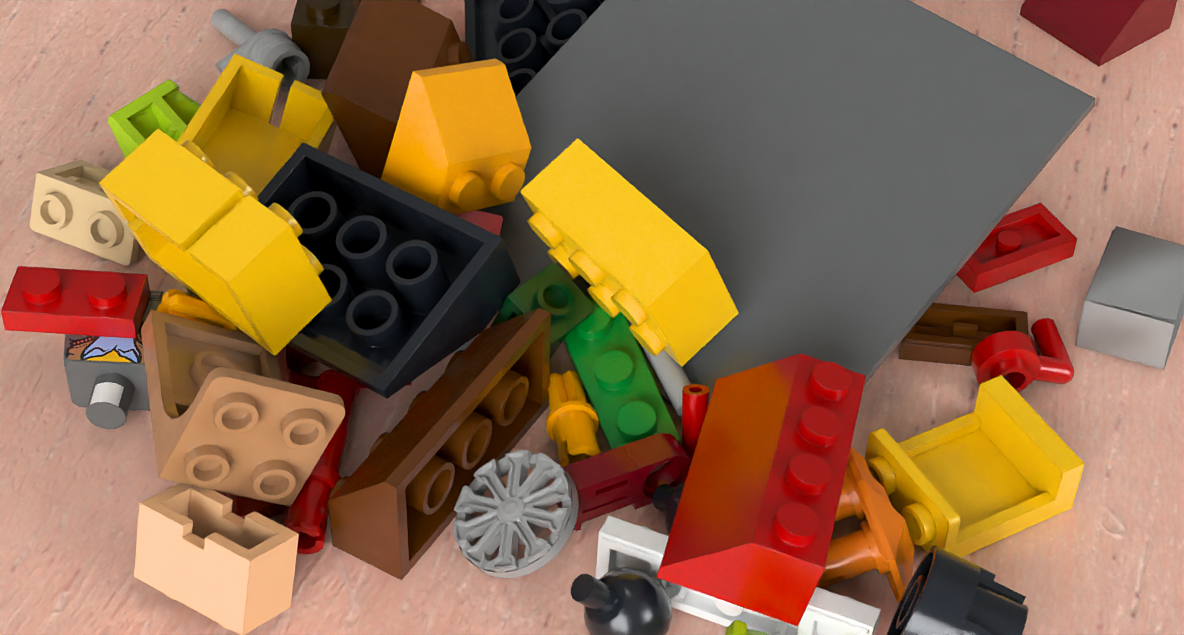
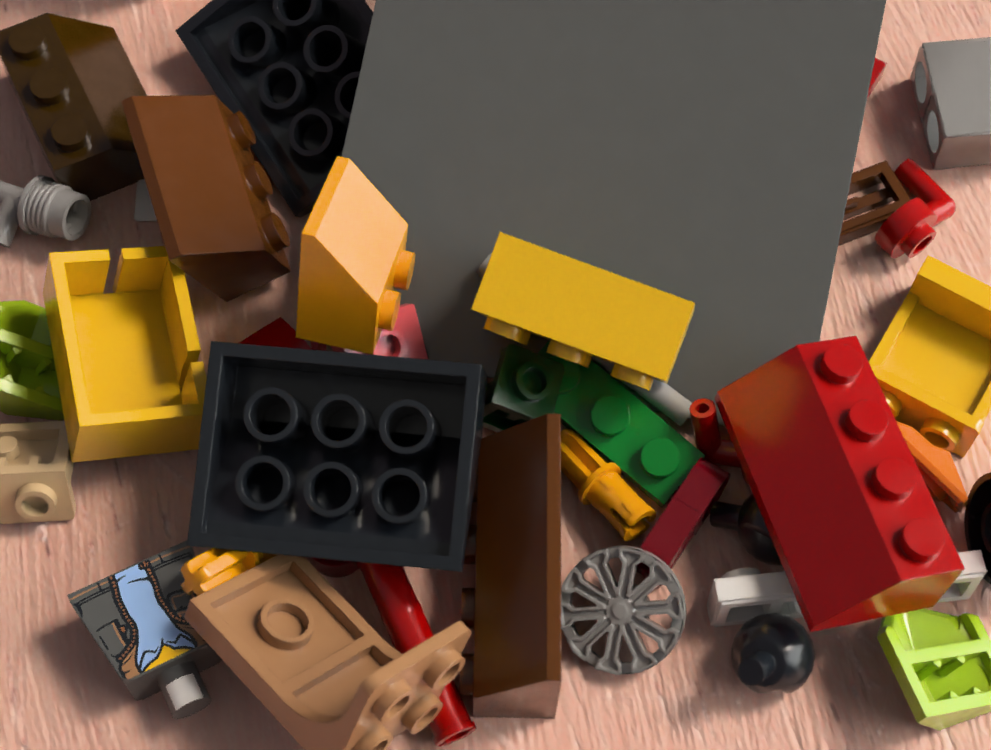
camera: 30 degrees left, 20 degrees up
red plate [1,266,150,339] -> none
yellow piece [99,129,332,356] -> none

